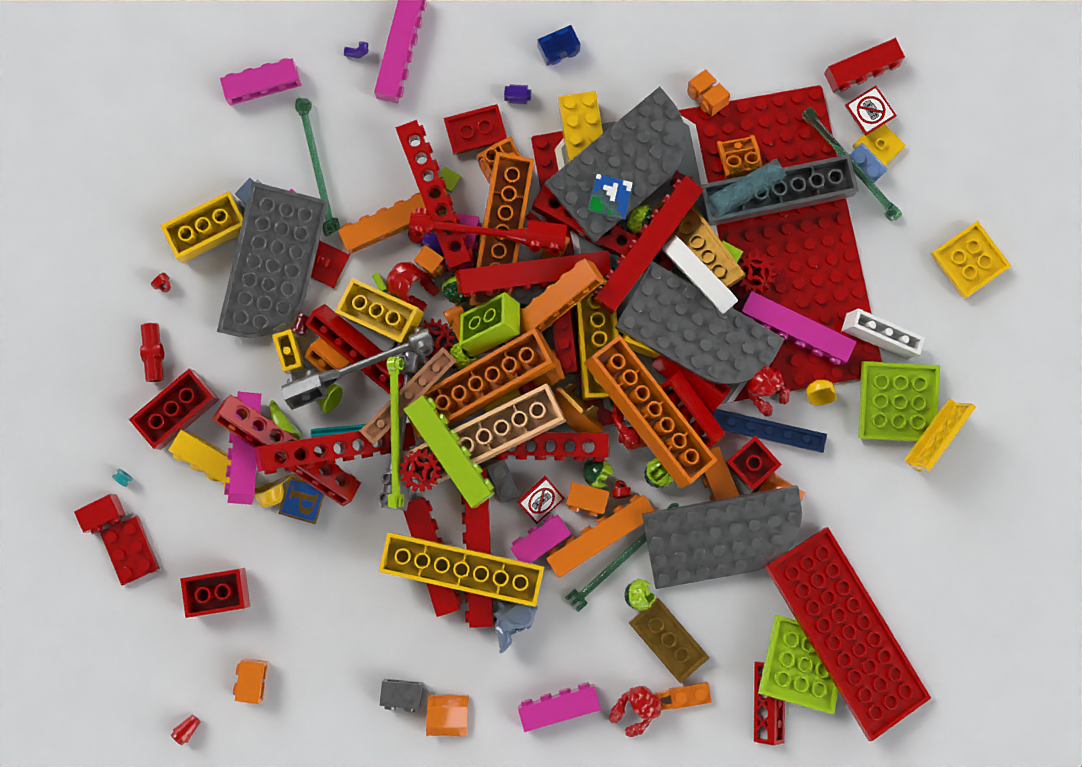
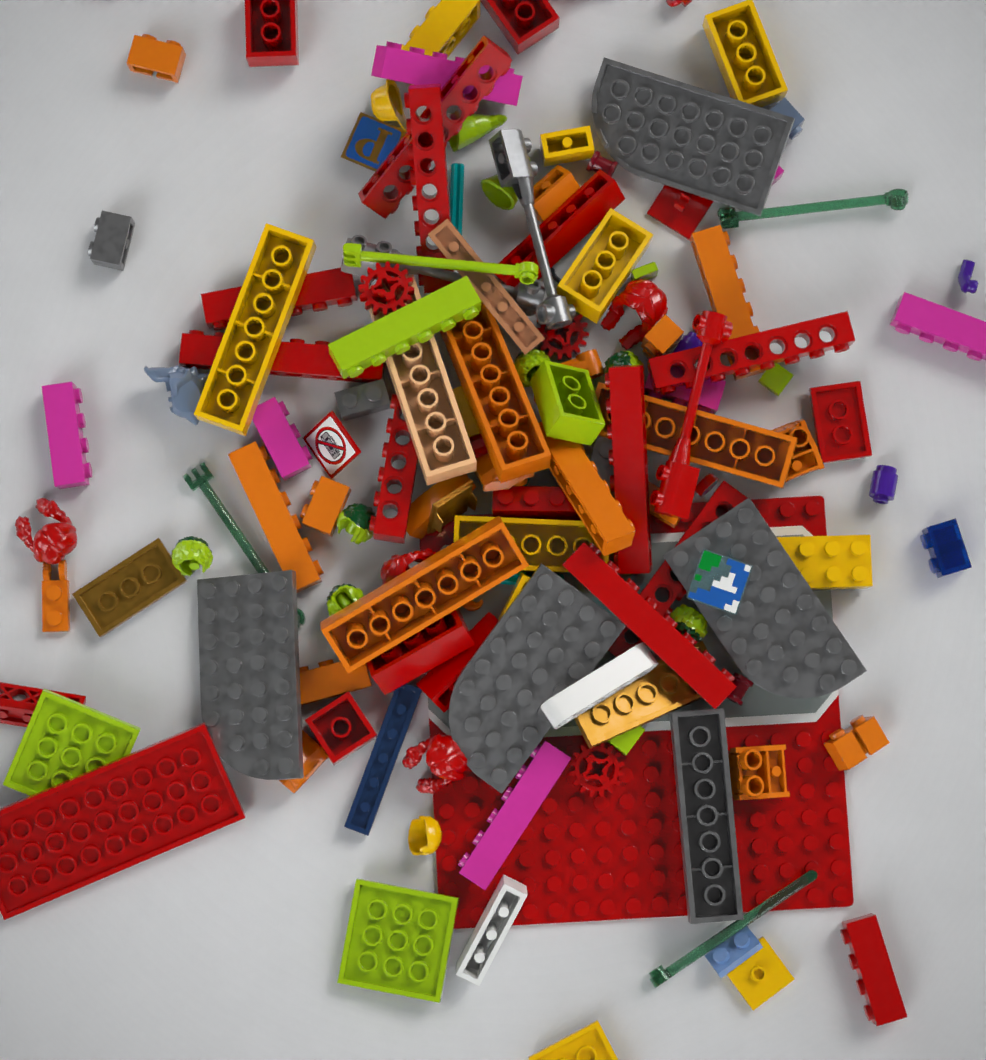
camera: 100 degrees right, 0 degrees up
dark pink brick [220,58,302,106] -> none
orange slope [426,694,469,737] -> none
red tile [612,480,632,499] -> none
clear light blue brick [706,159,786,218] -> none
piece [844,85,897,136] -> none
yellow fence [903,399,976,473] -> none

